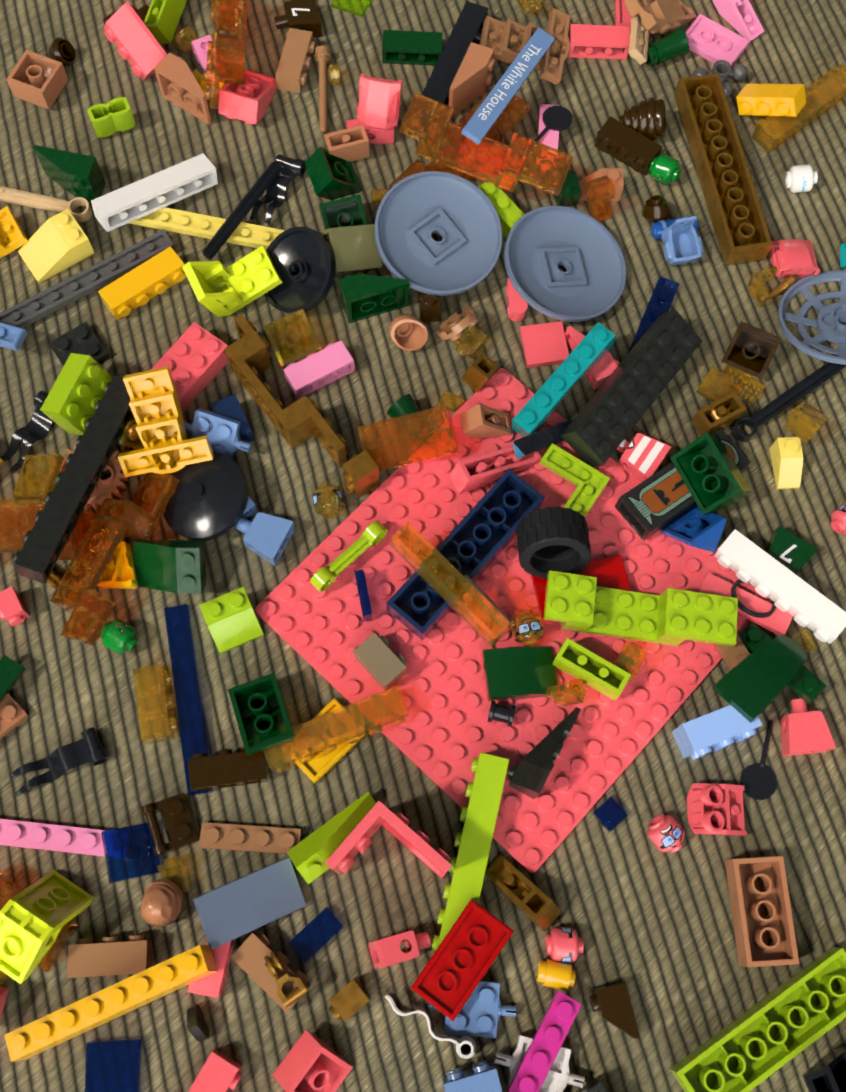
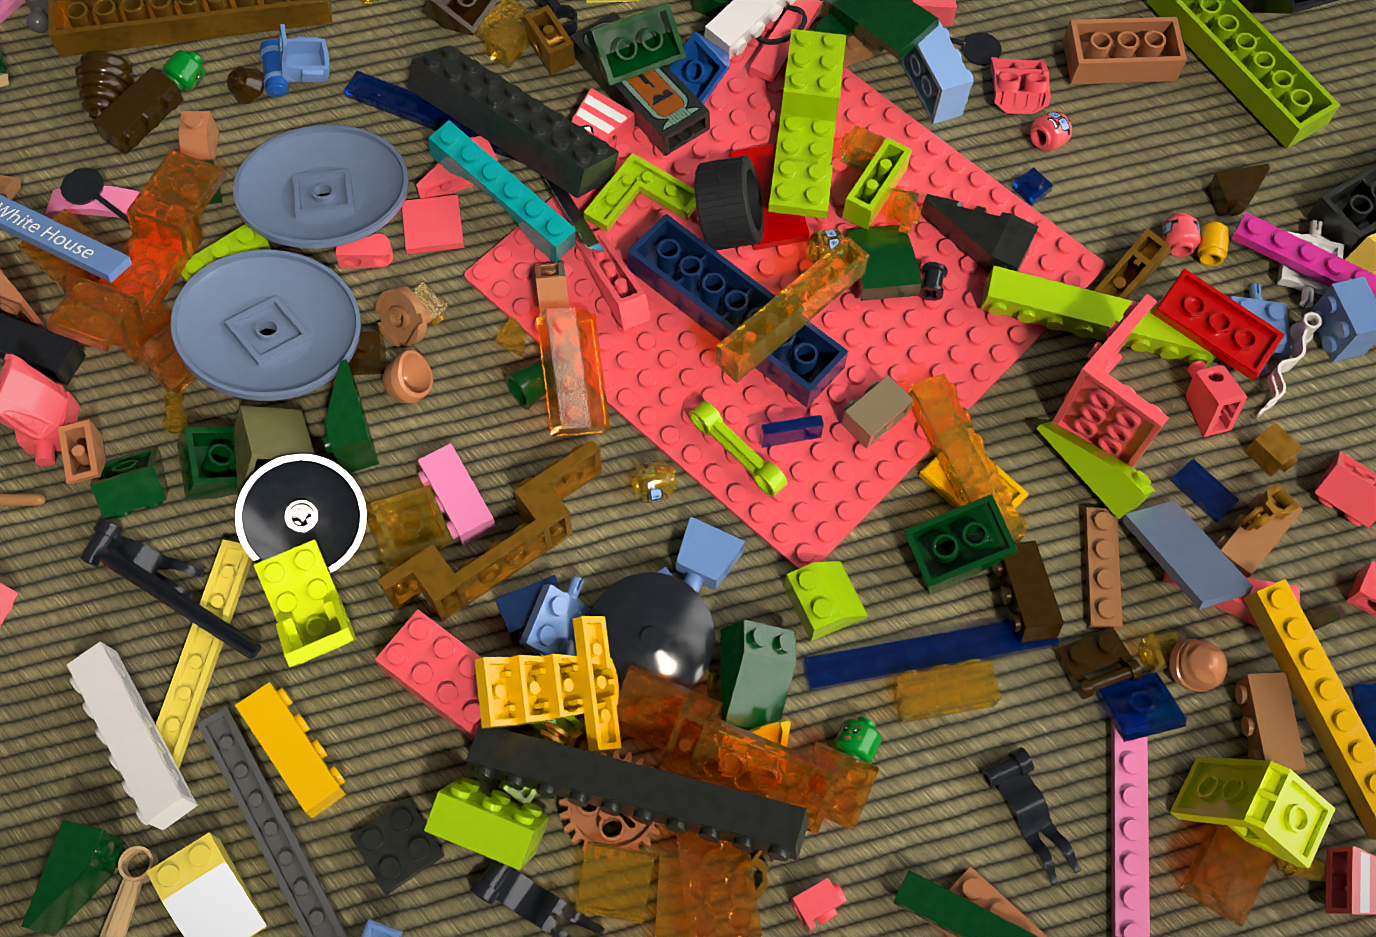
camera: 90 degrees left, 5 degrees down
pearl gold brick [342,450,380,498] -> none
pearl gold brick [461,352,499,392] -> none
clear orange plate [587,175,615,221] -> none

